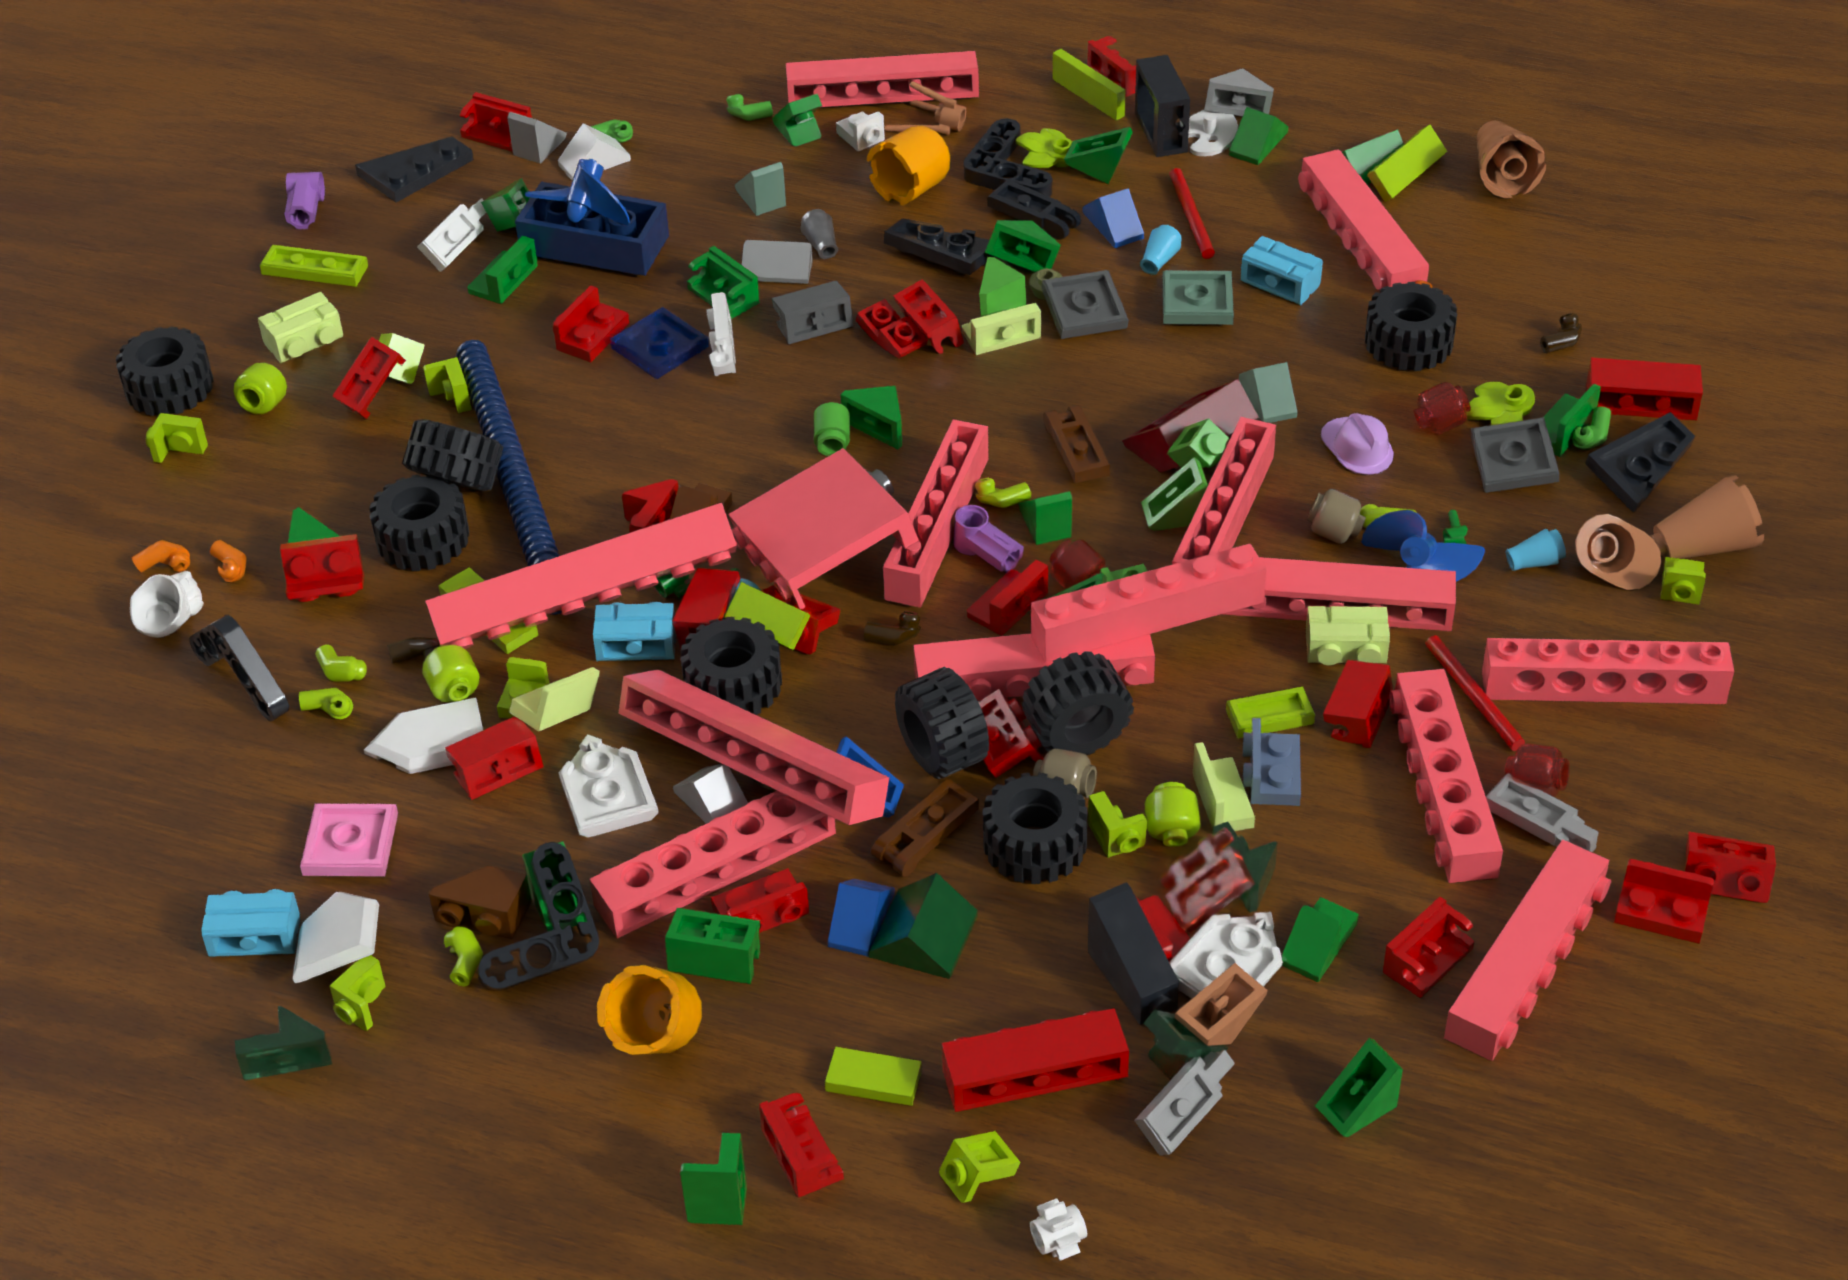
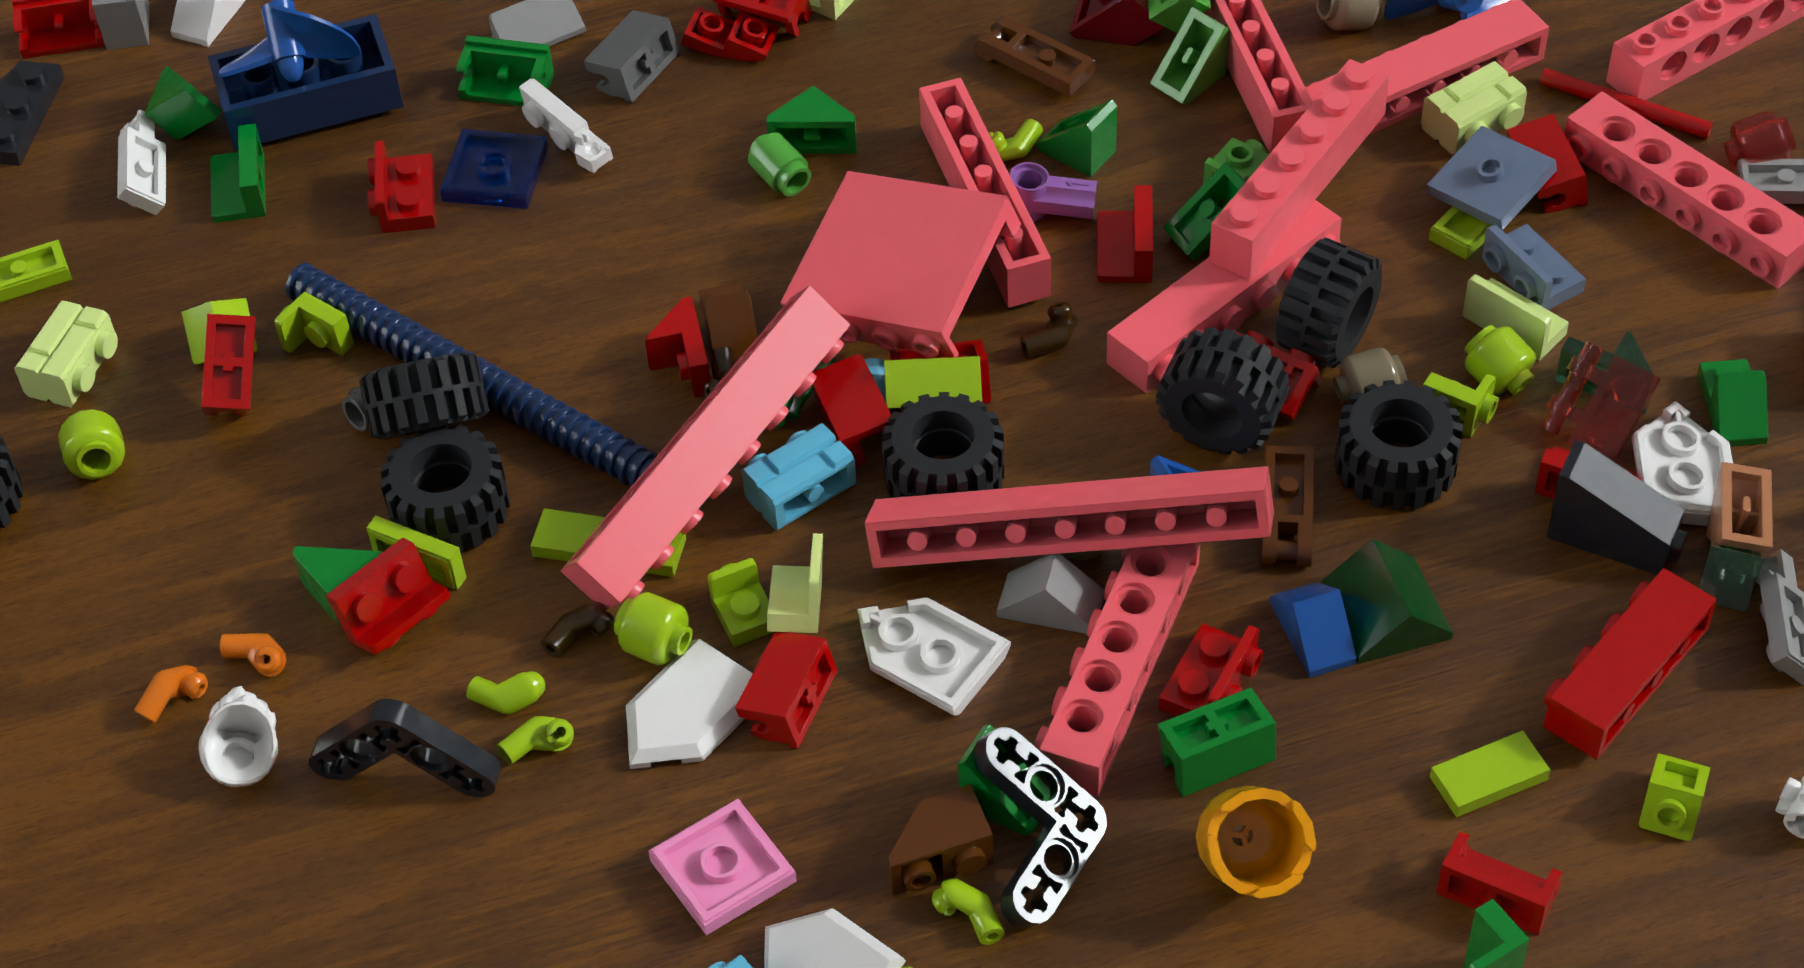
camera: 35 degrees left, 5 degrees up
lime bracket [146,413,208,463] -> none
clear red head [1049,539,1106,589] -> none
none -> lime tile [366,515,467,590]
none -> sand blue plate [1427,126,1557,230]

